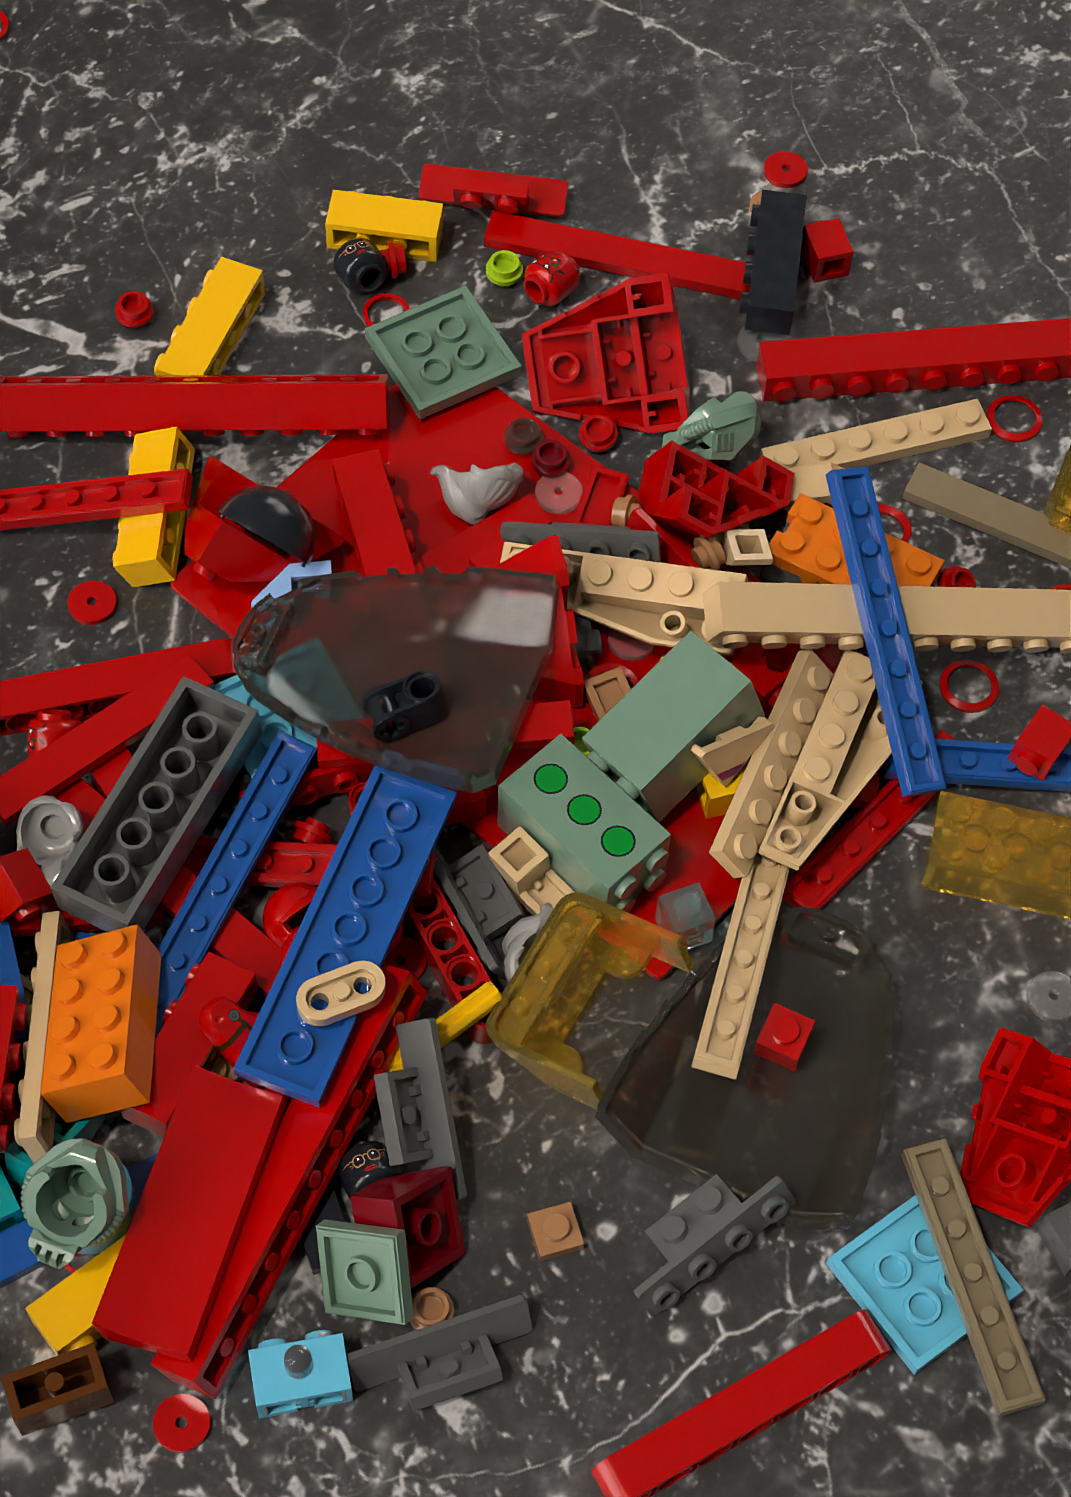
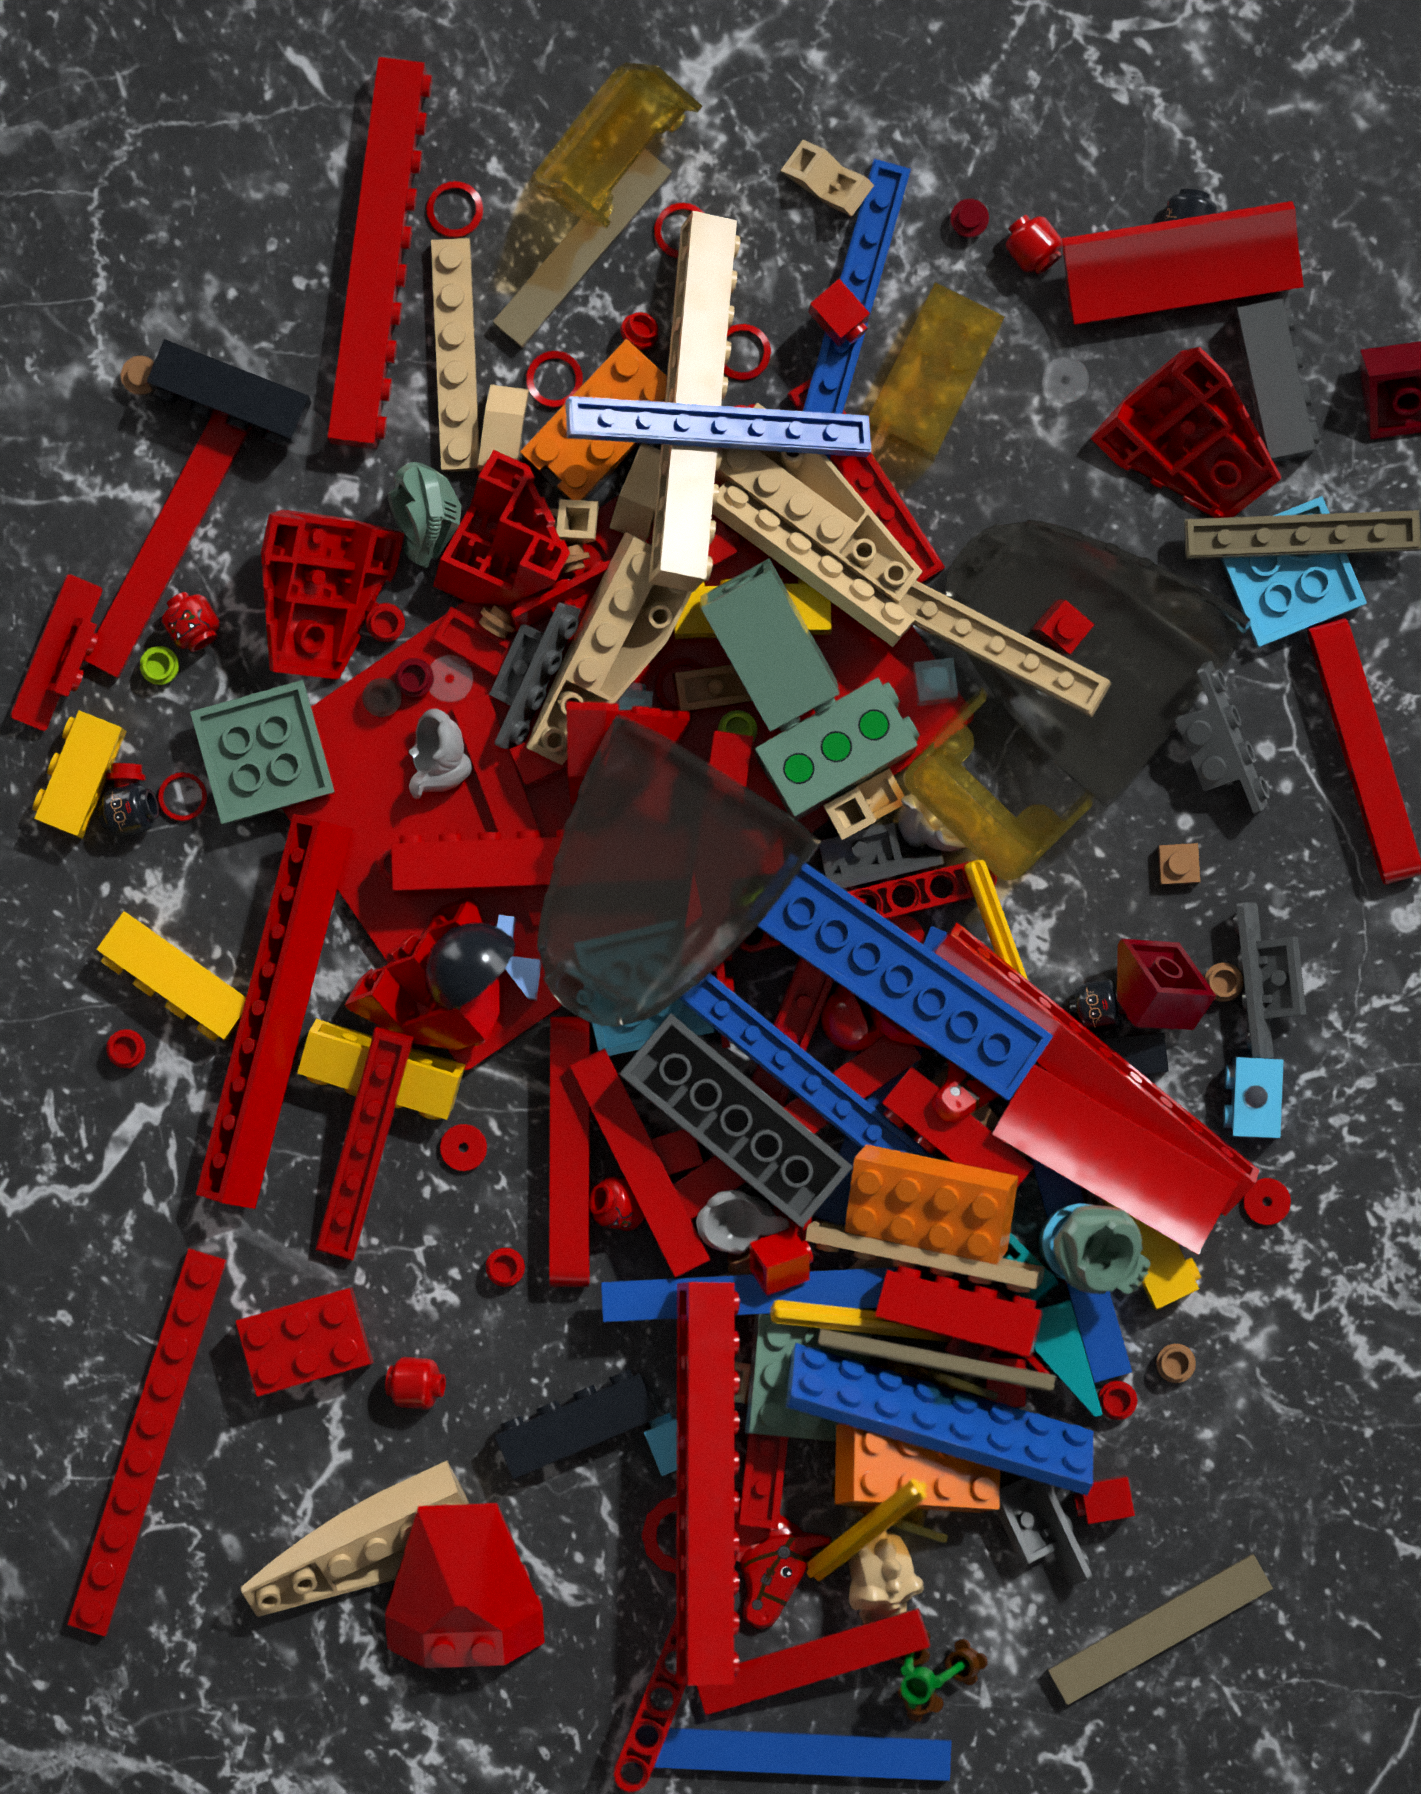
camera: 70 degrees left, 25 degrees up
reddish brown brick [1,1343,114,1436] -> none
red plate [292,817,334,844] -> none
tan plate [296,960,385,1026] -> none
sand green tile [316,1219,414,1325] -> none
black piece [361,669,449,742] -> none
dark grey bracket [374,1018,467,1201] -> none
tan tile [691,716,775,787] -> none
red wheel [764,151,808,188] -> none
red brick [801,218,854,283] -> none

